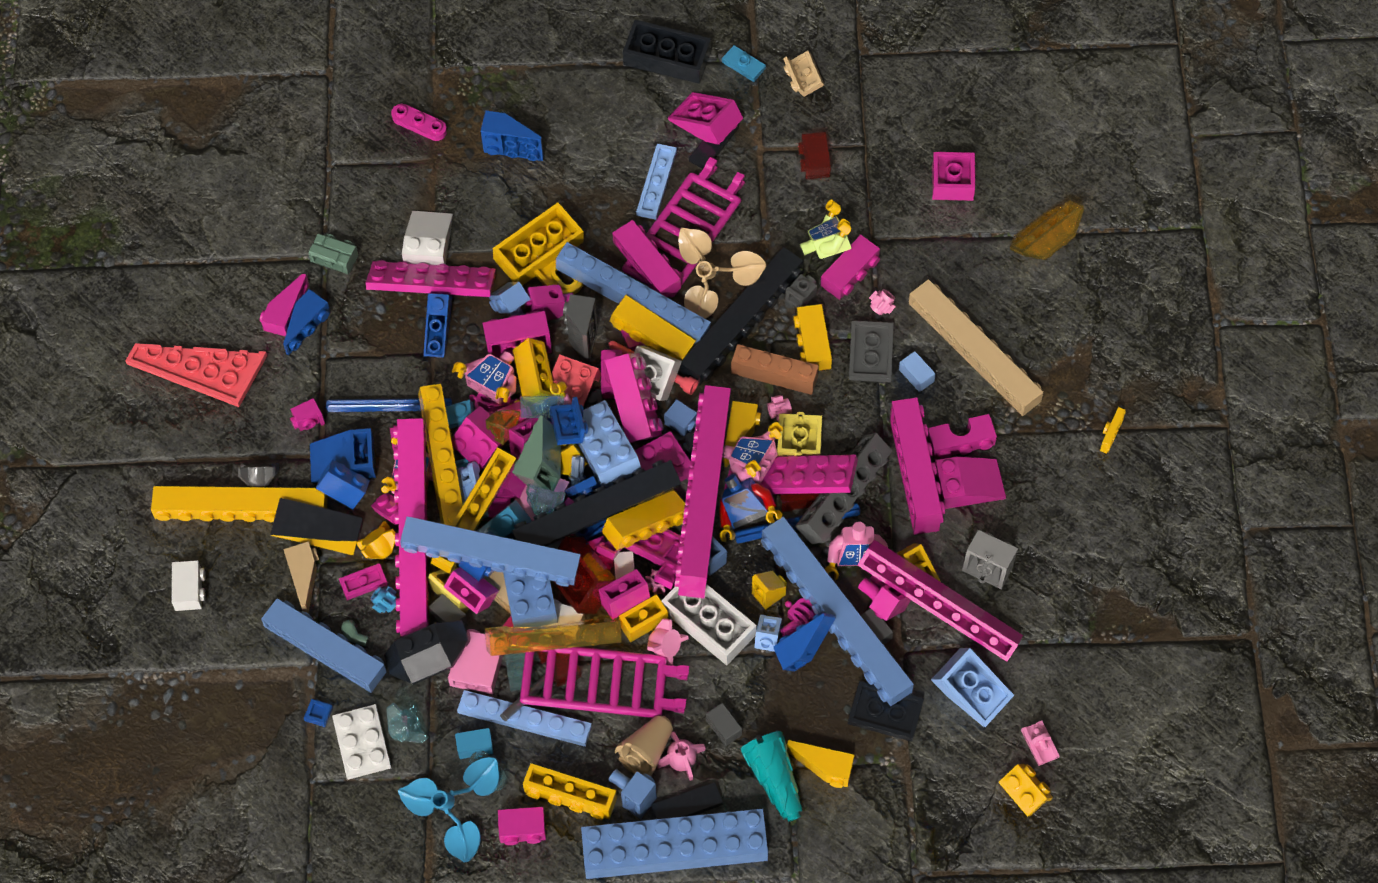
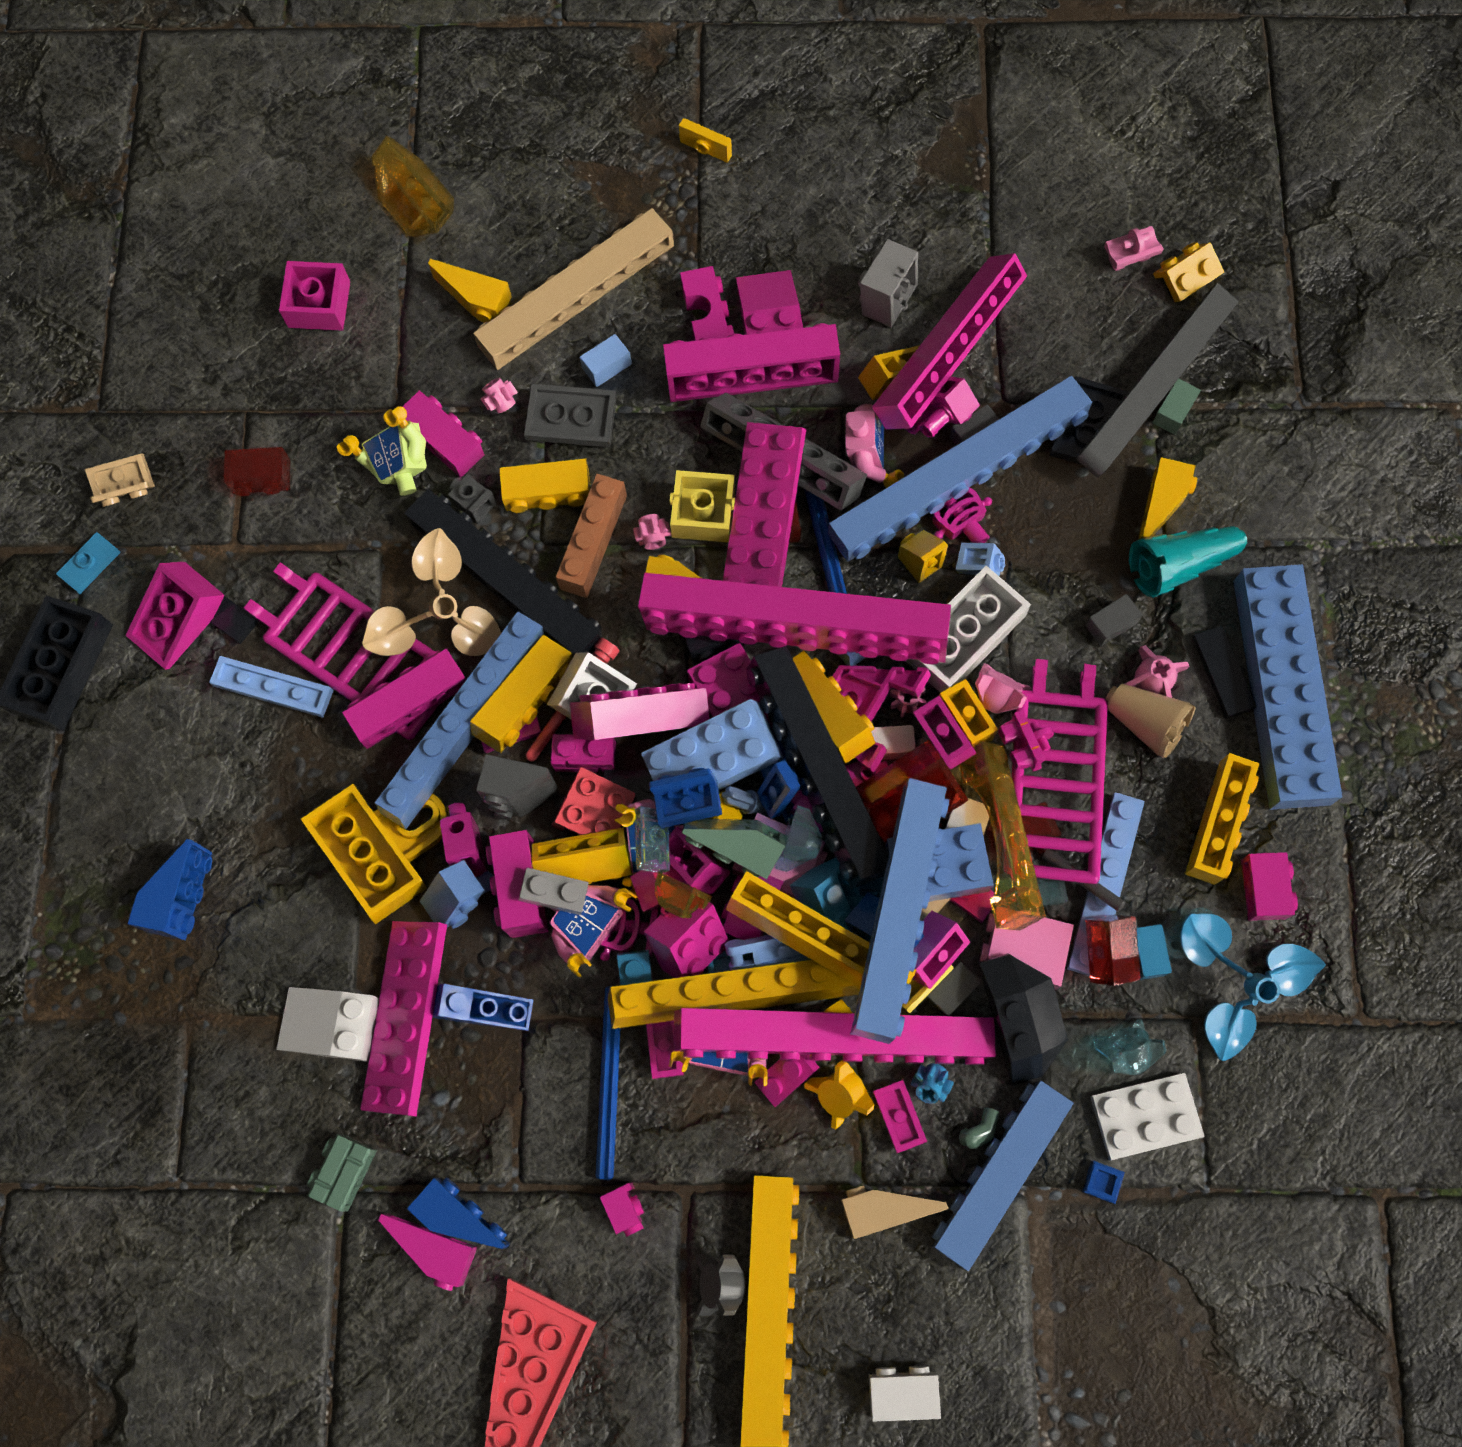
camera: 85 degrees left, 10 degrees up
black sticker [270,498,362,555] -> none
blue slope [310,428,376,483] -> none
blue brick [316,459,370,509] -> none
dark pink plate [391,104,447,141] -> none
medium blue brick [609,769,657,819] -> none
medium blue brick [664,400,697,437] -> none
torso [719,474,782,542] -> none
torso [722,422,784,484] -> none
blue slope [773,612,836,672] -> none
light blue slope [931,648,1014,727] -> none
none -> yellow slope [428,259,512,323]
none -> light grey plate [518,868,589,915]
none -> dark pink hips [998,710,1054,772]
none -> dark grey beam [1075,283,1239,478]
none -> clear red brick [1085,915,1140,986]
none -> sand green piece [1152,378,1201,435]

